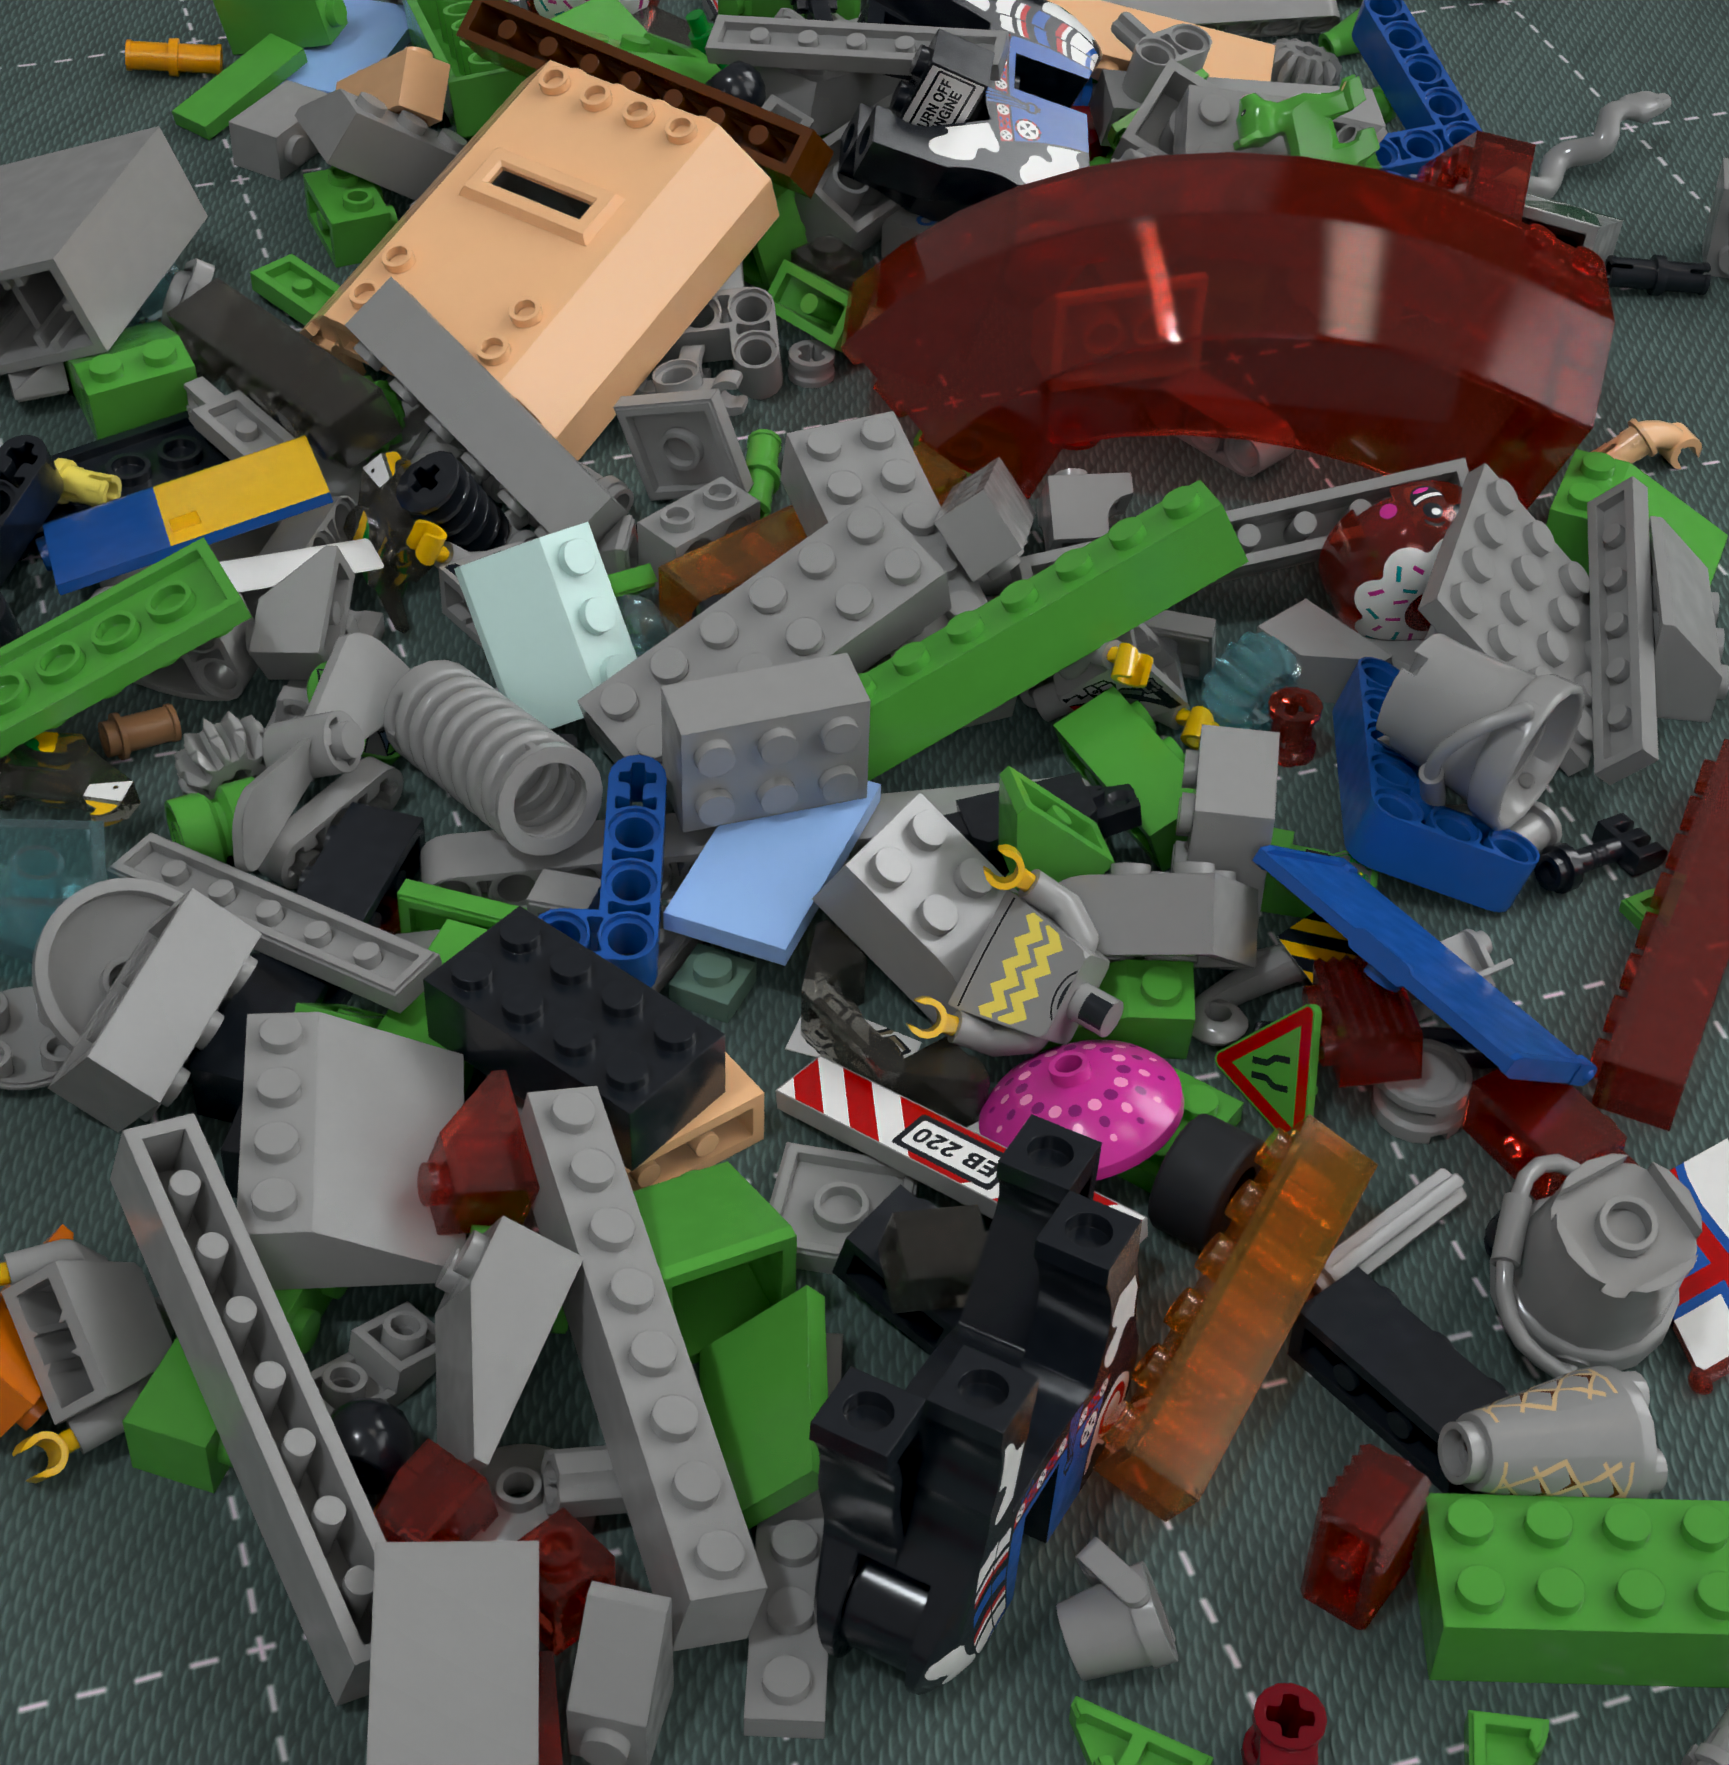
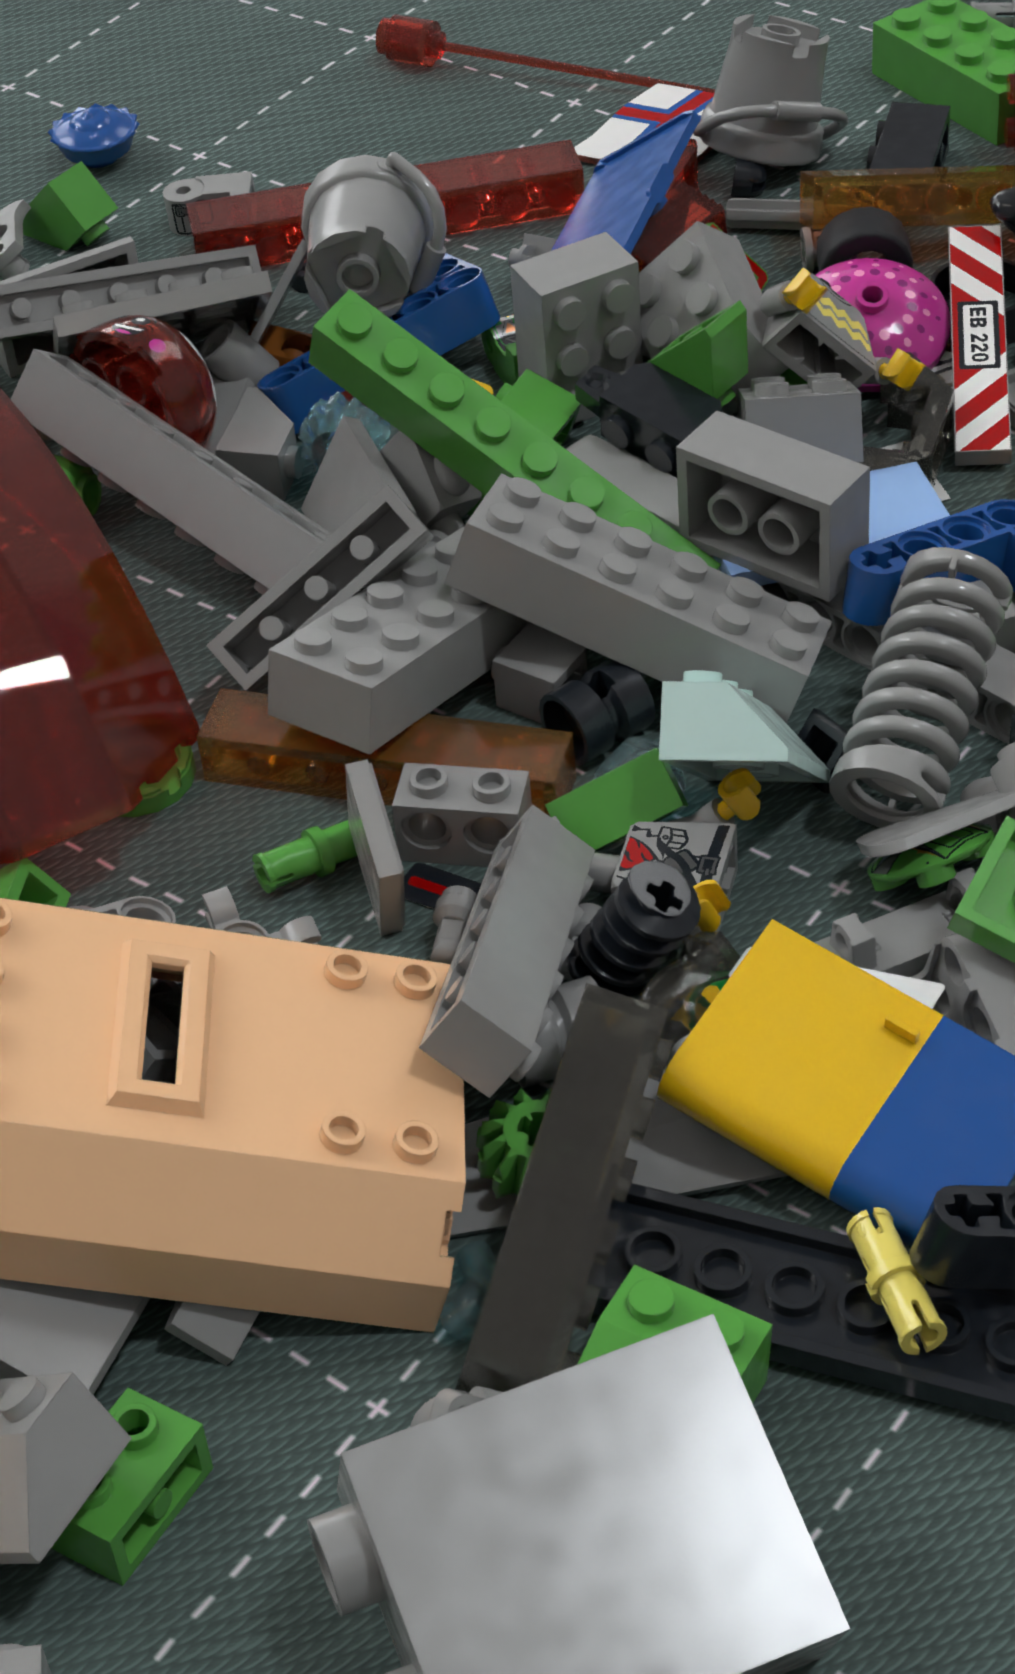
camera: 120 degrees left, 0 degrees up
light grey hinge [184,376,295,460] -> none
light grey slope [245,546,355,680] -> none
bright green plate [250,254,340,326] -> none
light grey brick [1036,468,1134,551] -> none
light grey cone [1438,1365,1668,1499] -> none

